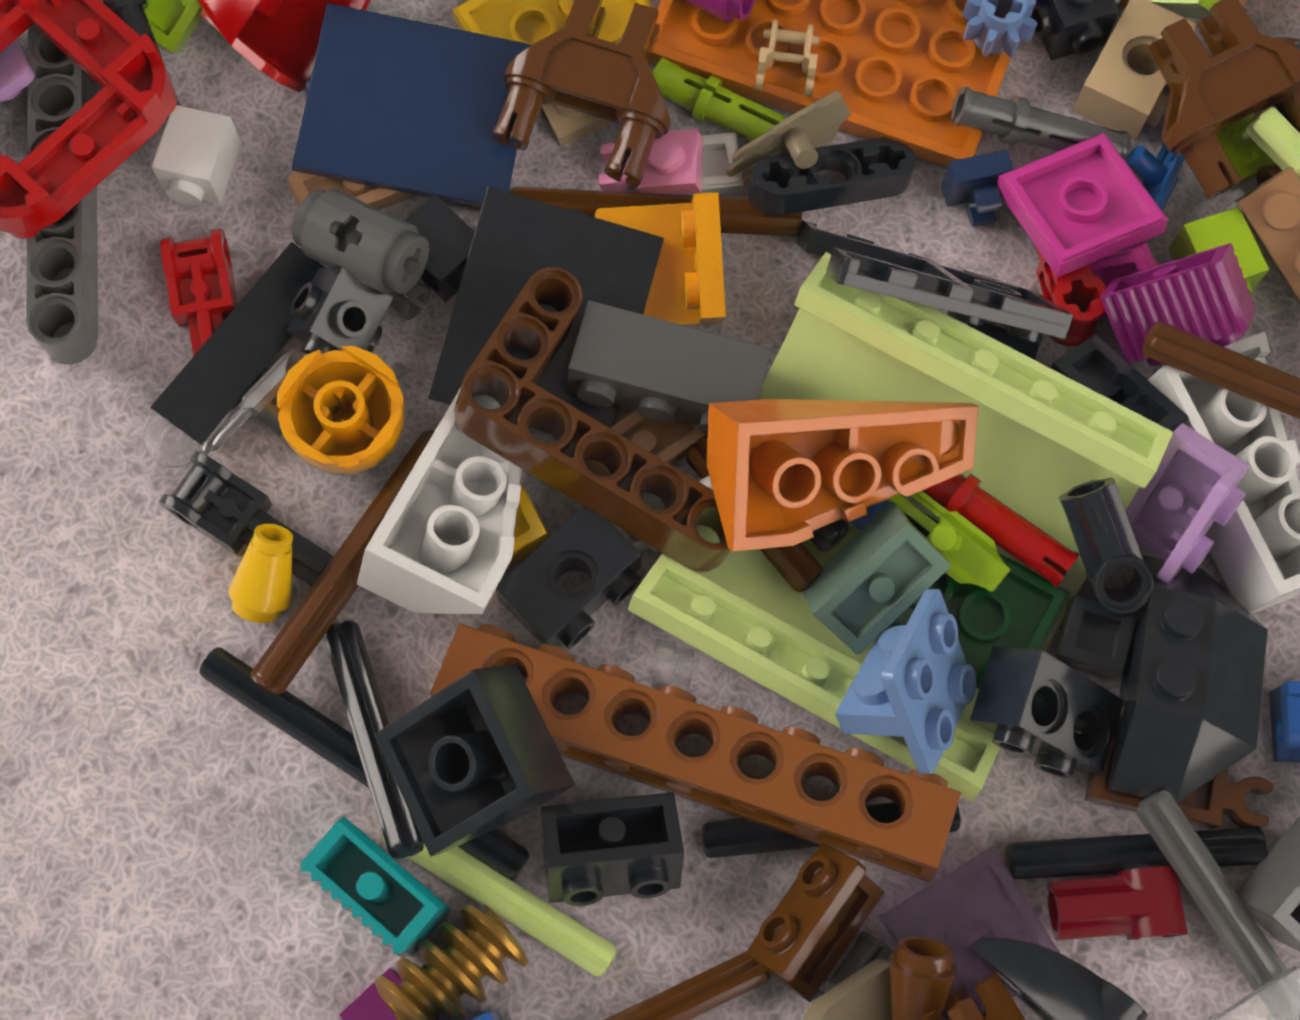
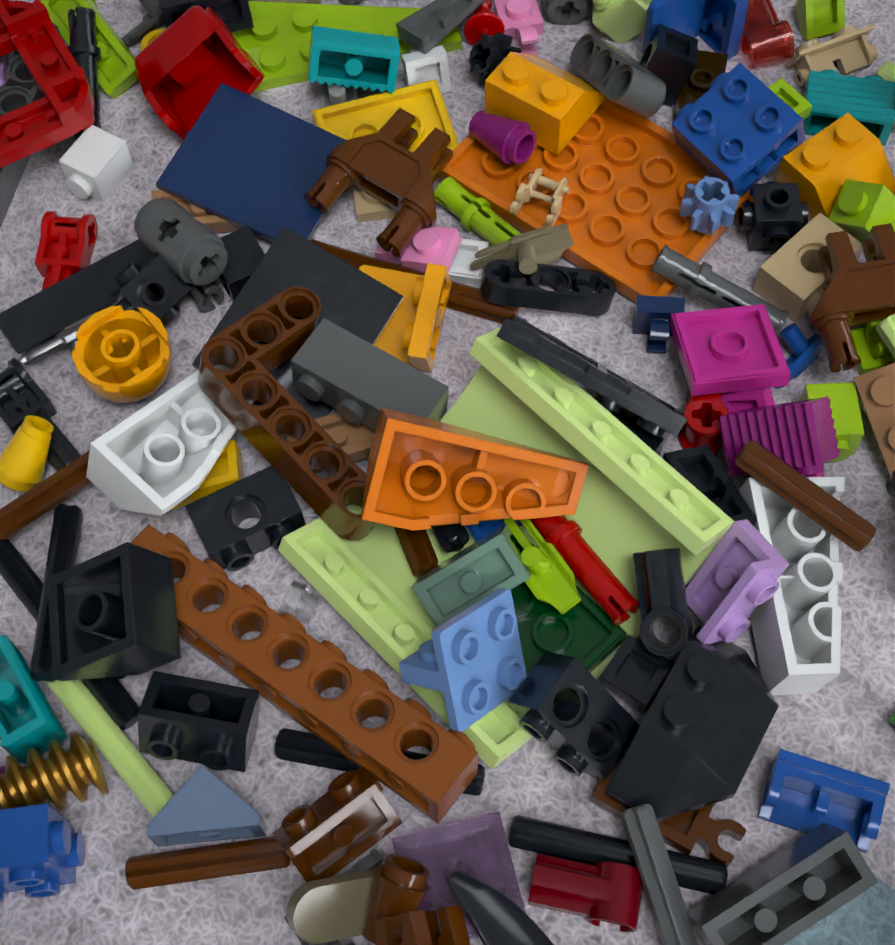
camera: 20 degrees right, 10 degrees down
none -> sand blue slope [147,765,266,847]

